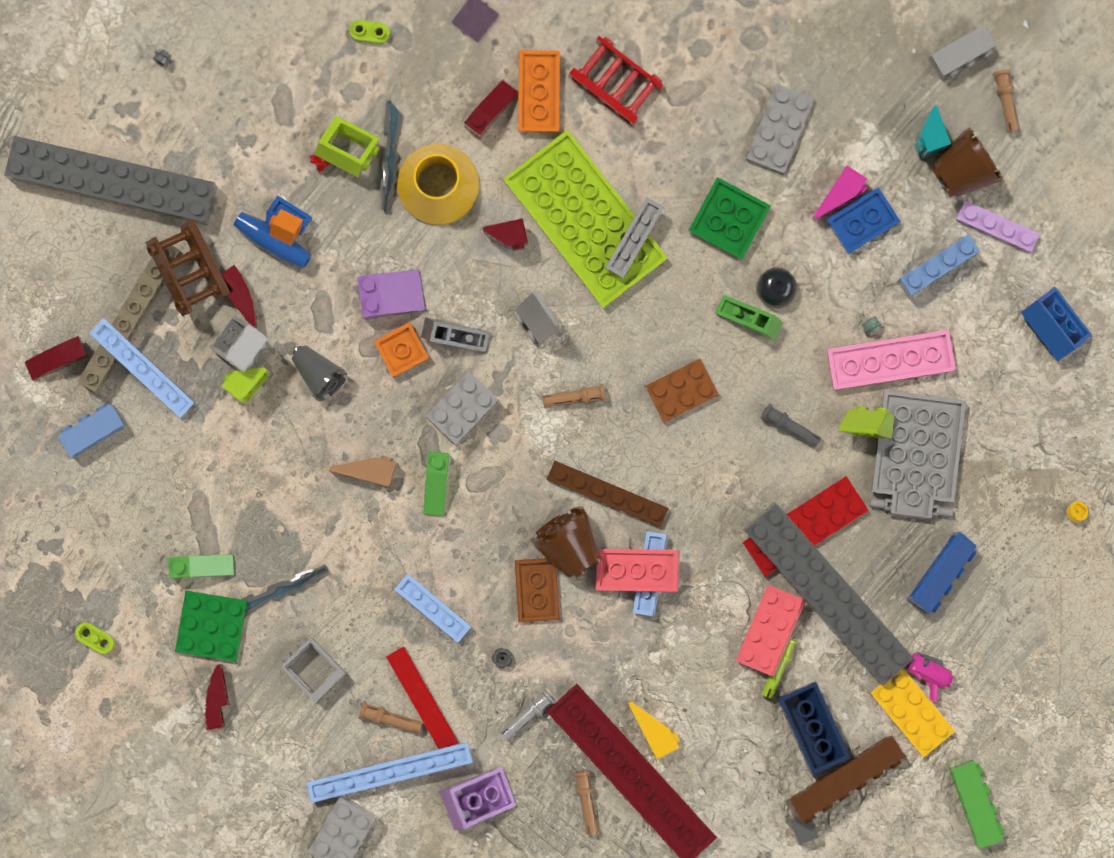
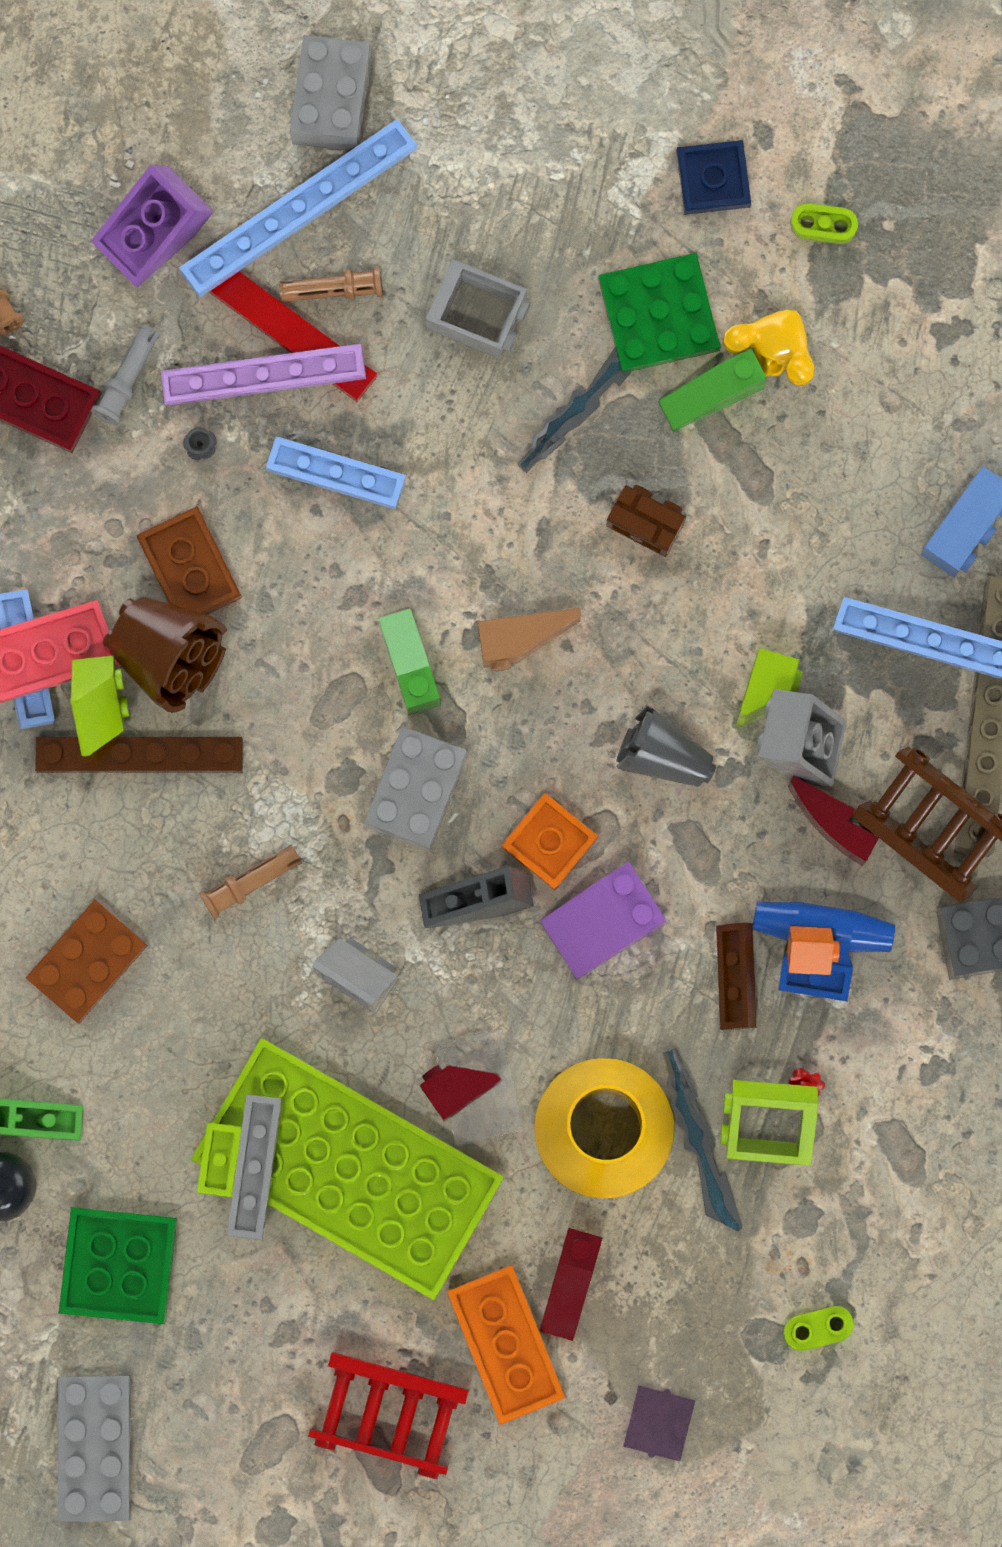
camera: 165 degrees right, 5 degrees down
dark red slope [205,664,230,731] -> none
none -> lime slope [71,655,130,756]
none -> lavender tile [161,344,366,406]
none -> lime plate [197,1122,242,1198]
none -> reddish brown brick [606,485,686,557]
none -> dark blue tile [676,140,751,215]
none -> reddish brown plate [716,922,757,1030]
none -> yellow head [723,309,815,386]

